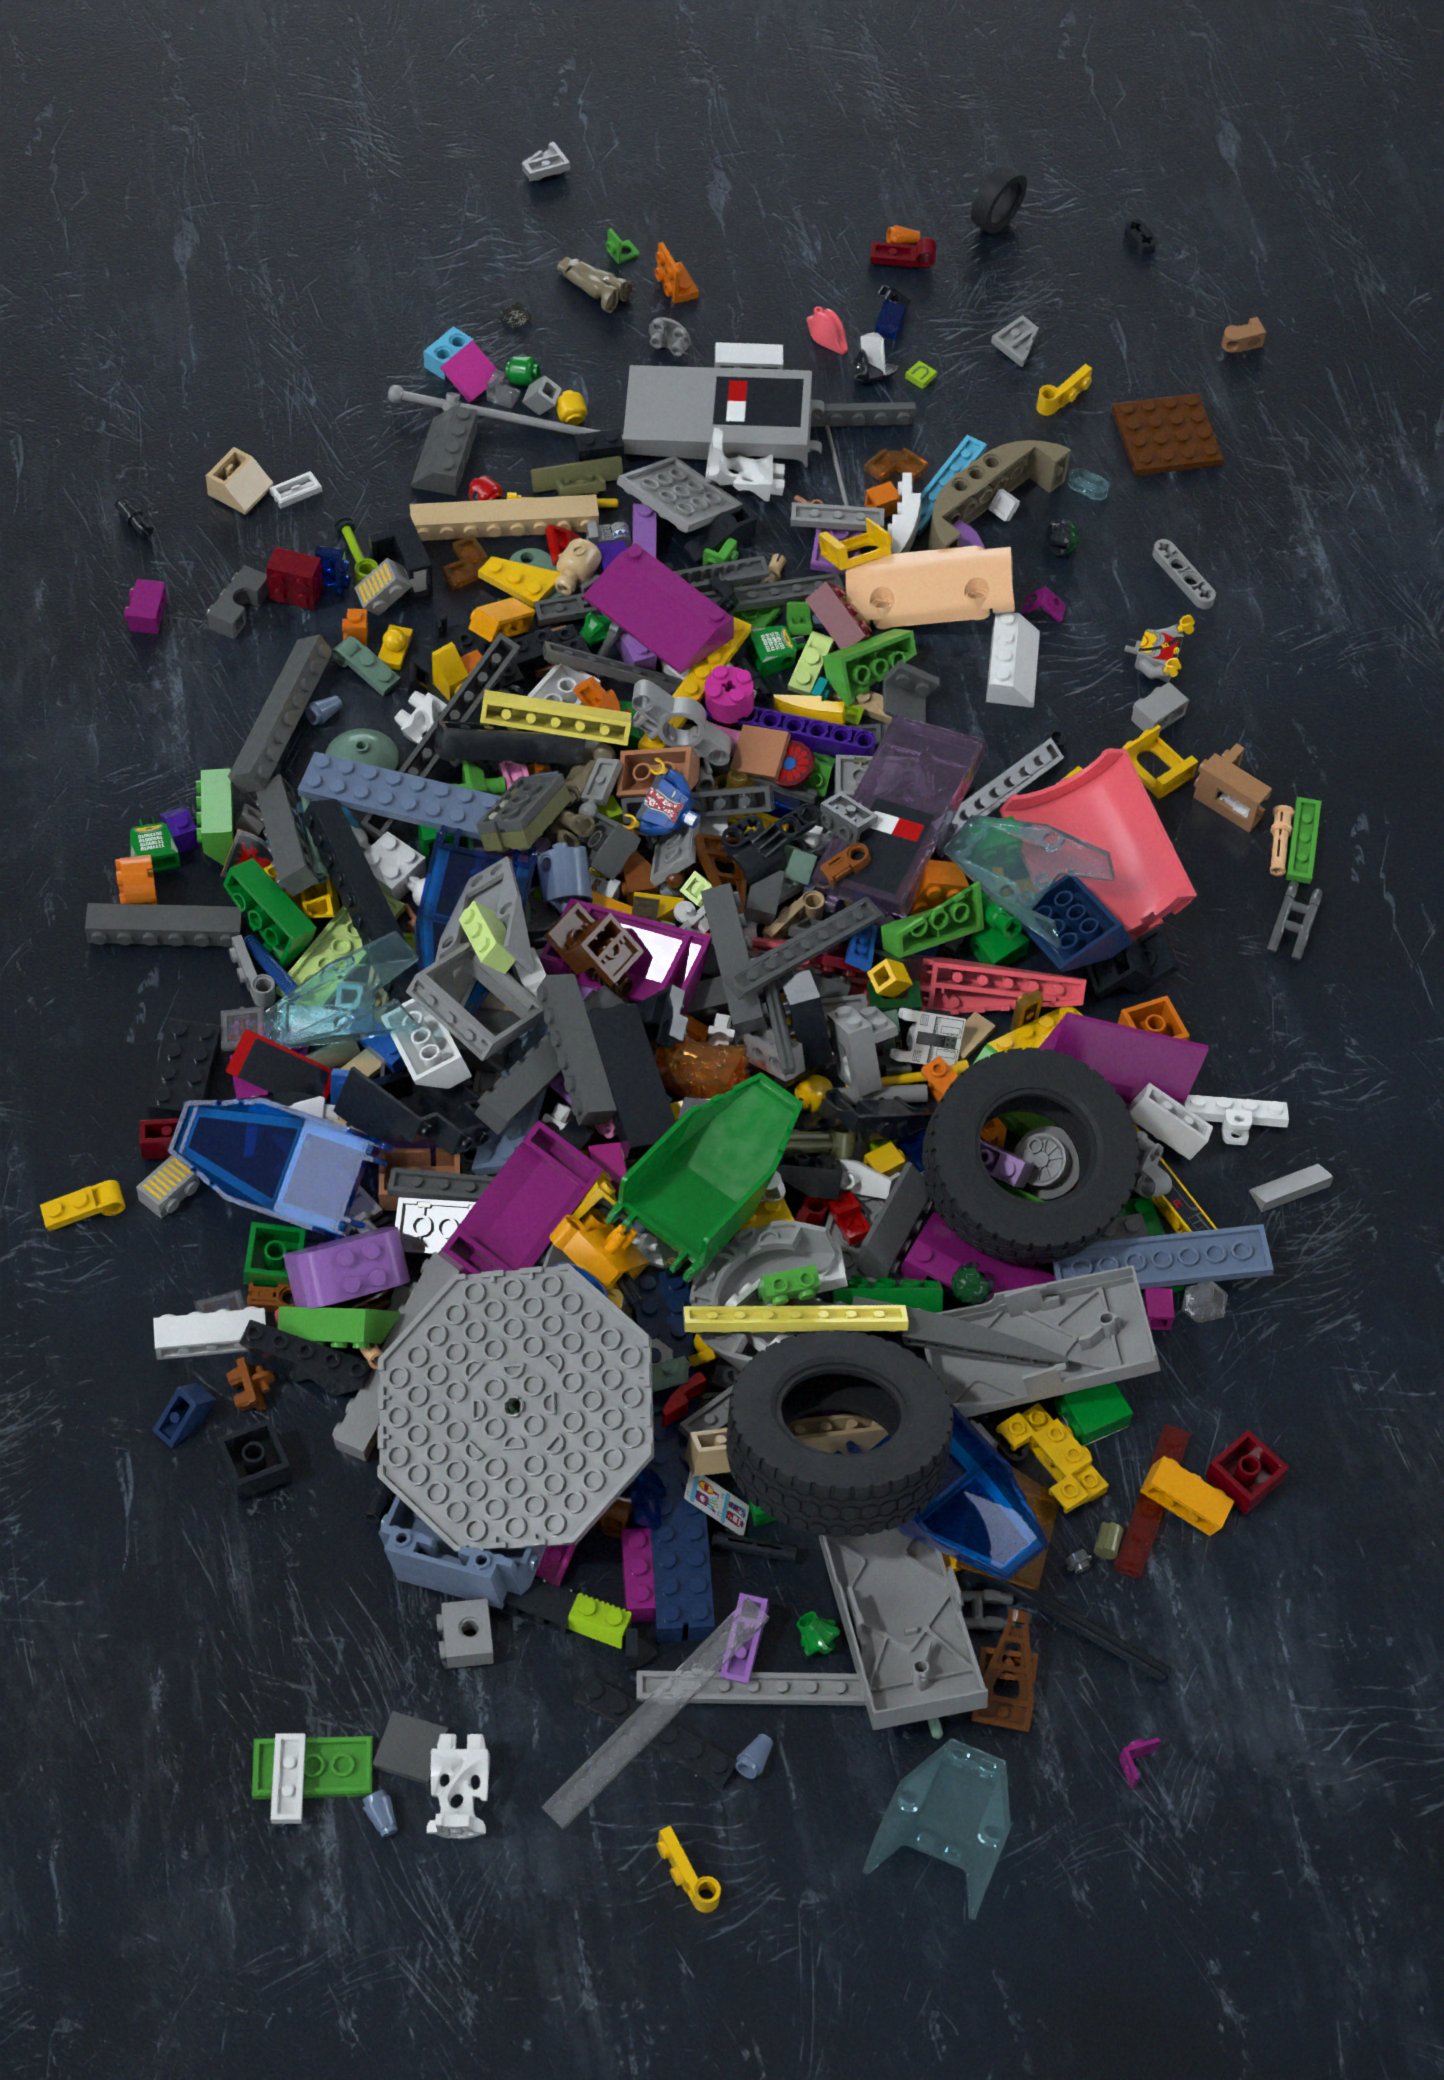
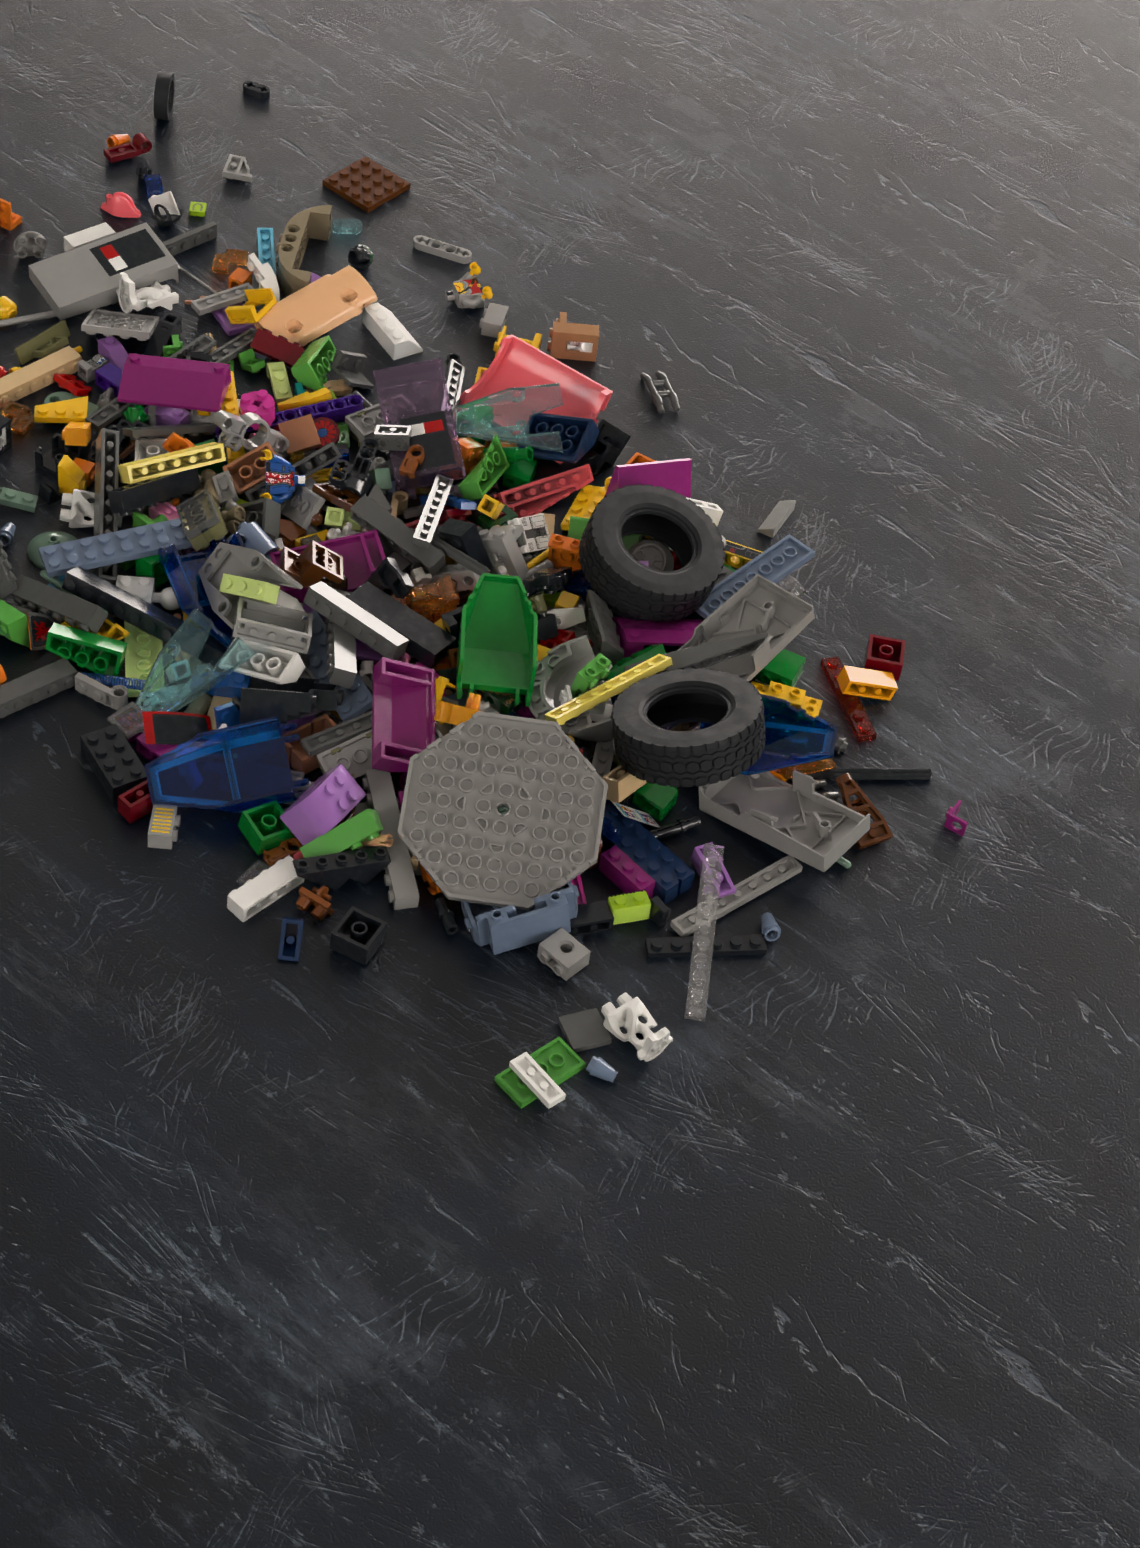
camera: 40 degrees left, 10 degrees down
yellow plate [40,1180,125,1232] -> none
yellow tile [378,625,413,670] -> none
tan piece [555,538,602,596] -> none
black brick [574,429,624,465] -> none
yellow plate [656,1826,721,1913] -> none
green torso [746,625,806,677] -> none
green rock [797,1611,840,1656] -> none
clear light blue windscreen [862,1738,1011,1920] -> none
dark green piece [951,1262,995,1304] -> none
white tile [988,489,1020,522] -> none
pearl gold plate [1010,989,1043,1031] -> none
magenta bracket [1022,586,1066,622] -> none
yellow plate [1036,364,1092,416] -> none
olive piece [1093,1522,1124,1559] -> none
white plate [1183,1095,1289,1145] -> none
medium nougat leg [1221,317,1266,352] -> none
light nougat pin [1270,805,1295,876] -> none
bright green plate [1286,797,1321,884] -> none

